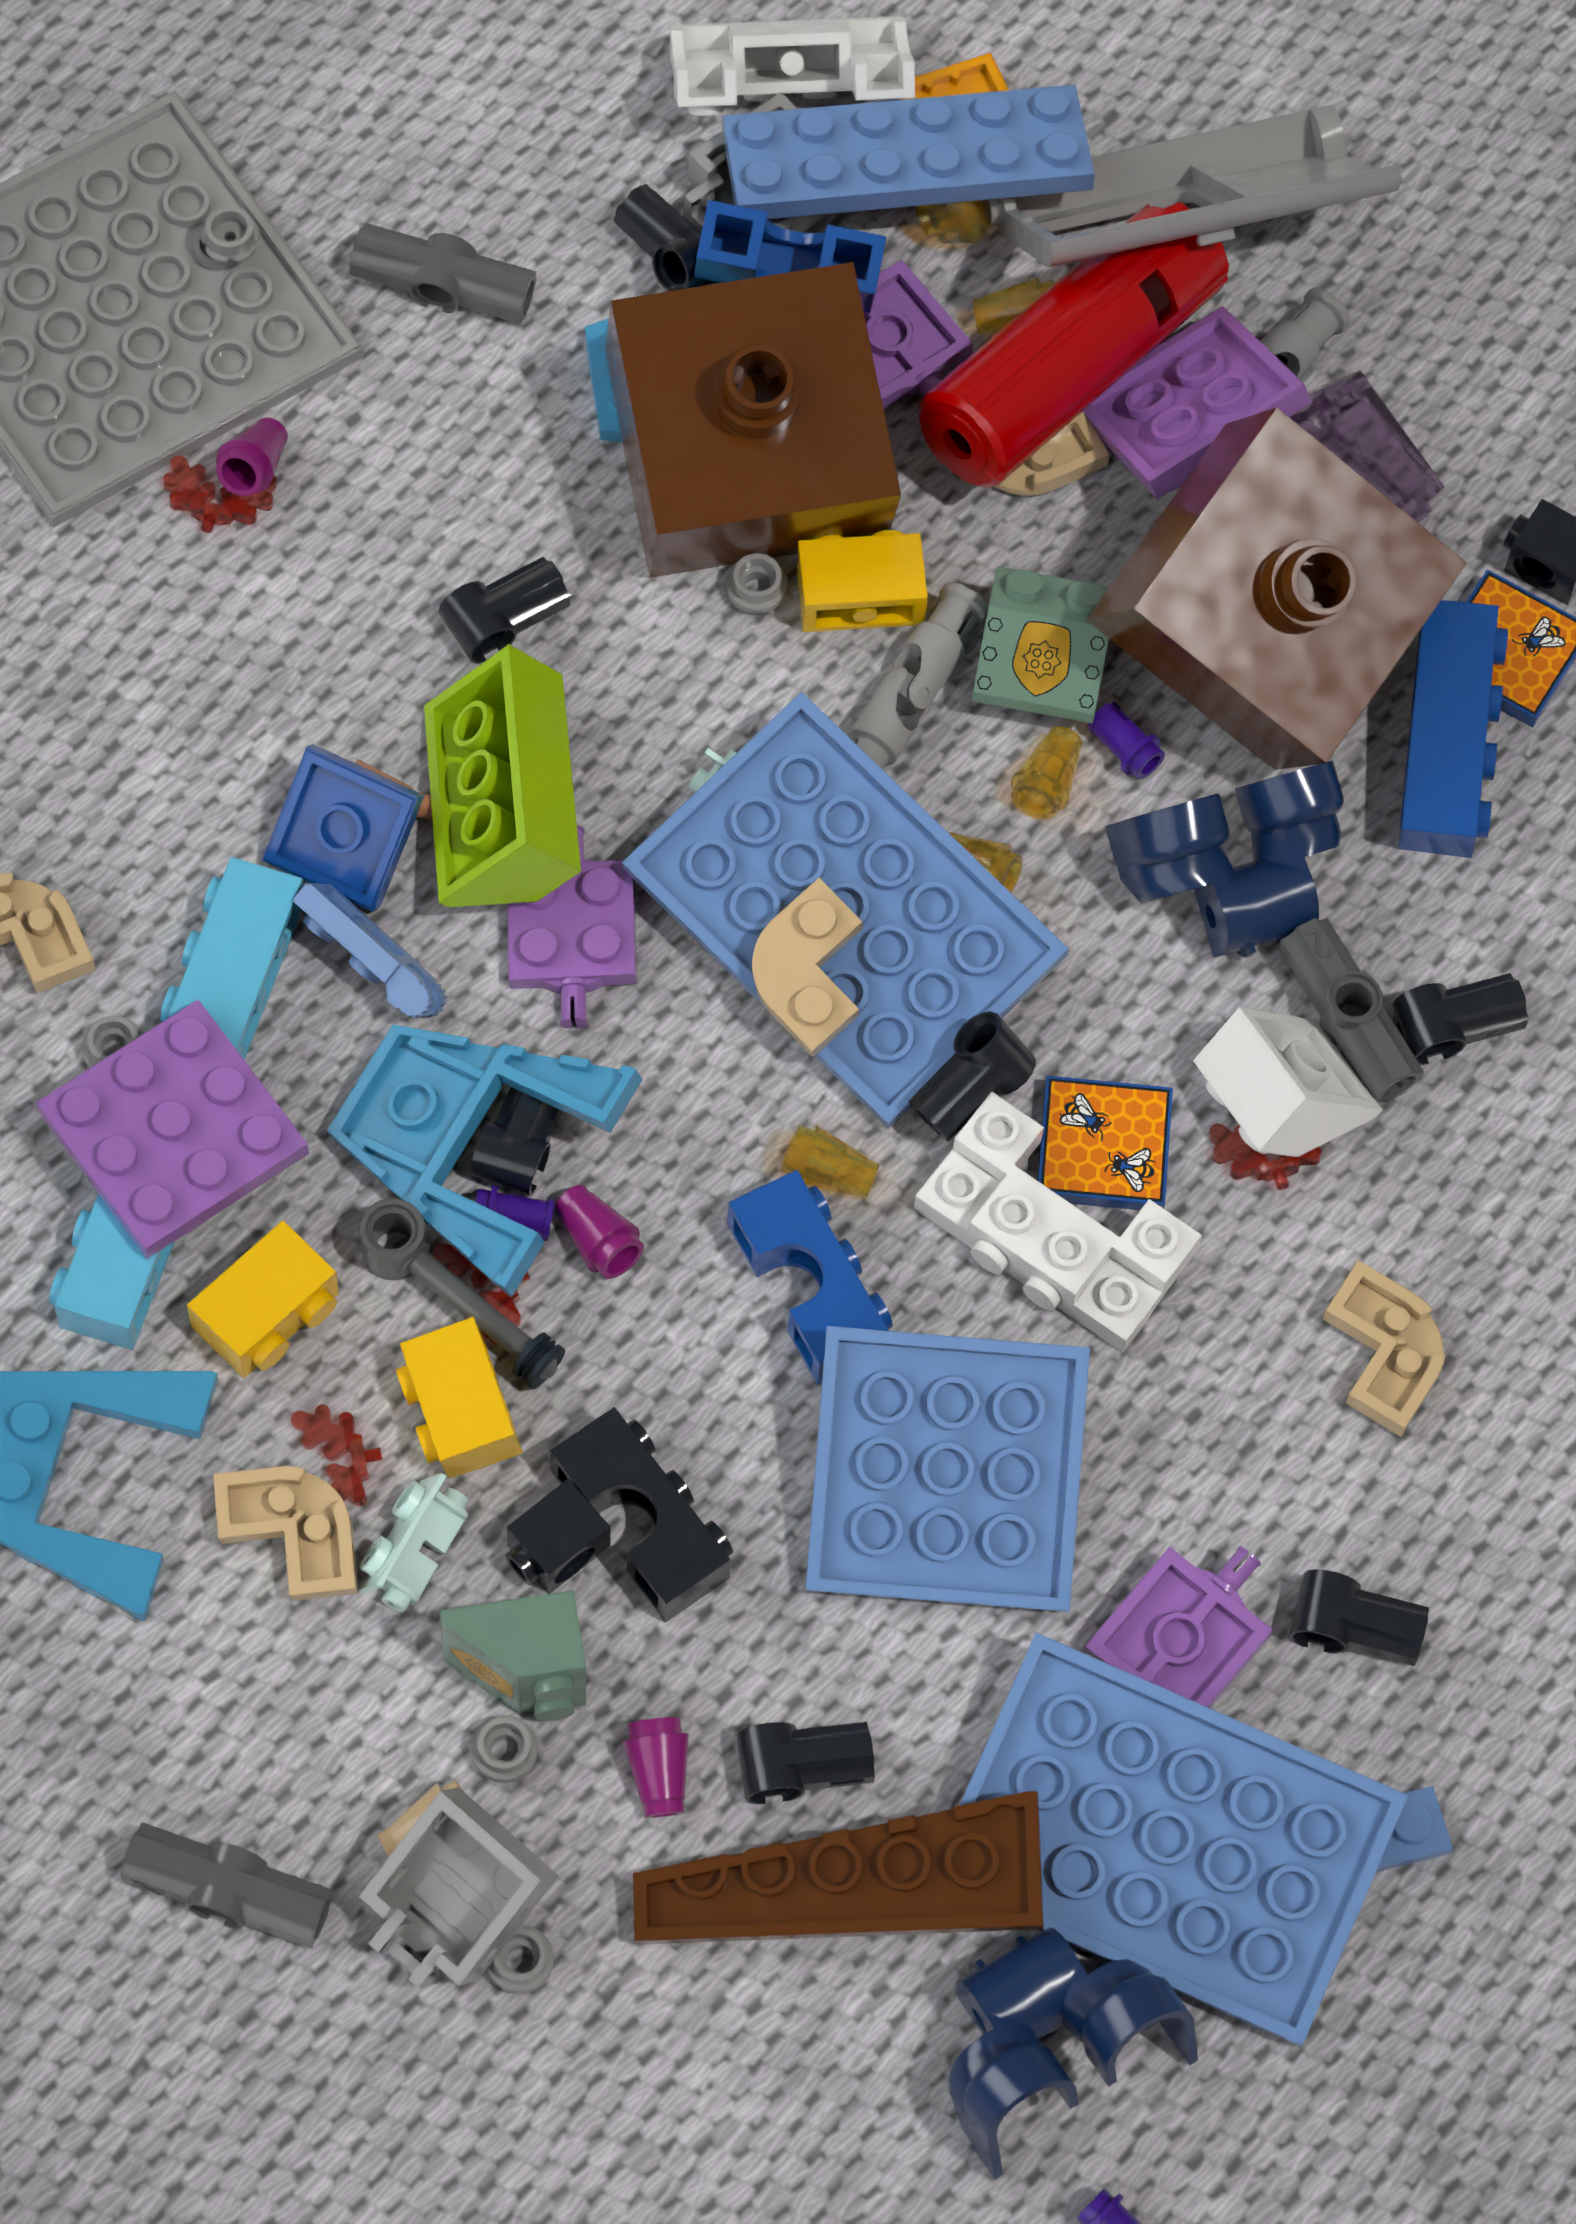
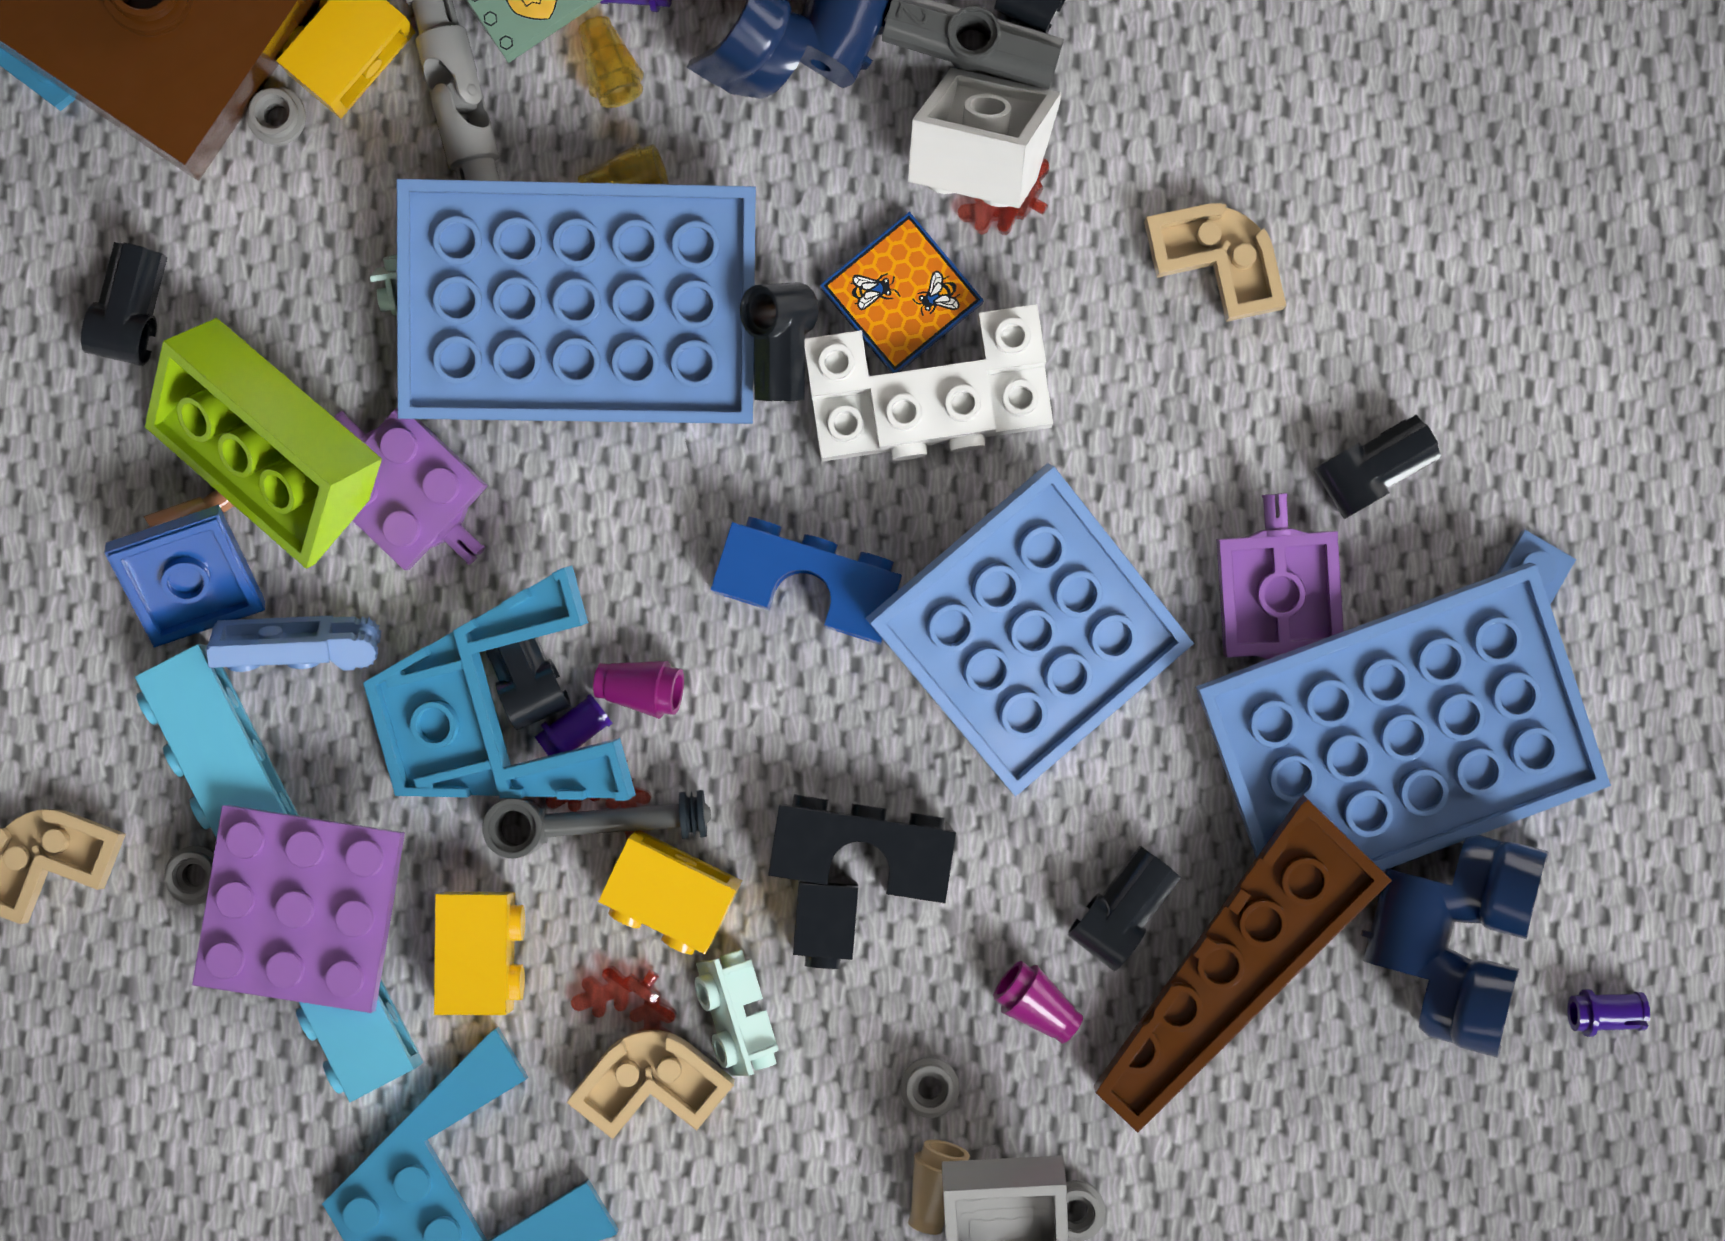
camera: 35 degrees left, 20 degrees up
sand green slope [440,1590,586,1721] -> none
tan plate [752,877,863,1057] -> none
clear yellow cone [780,1124,880,1199] -> none

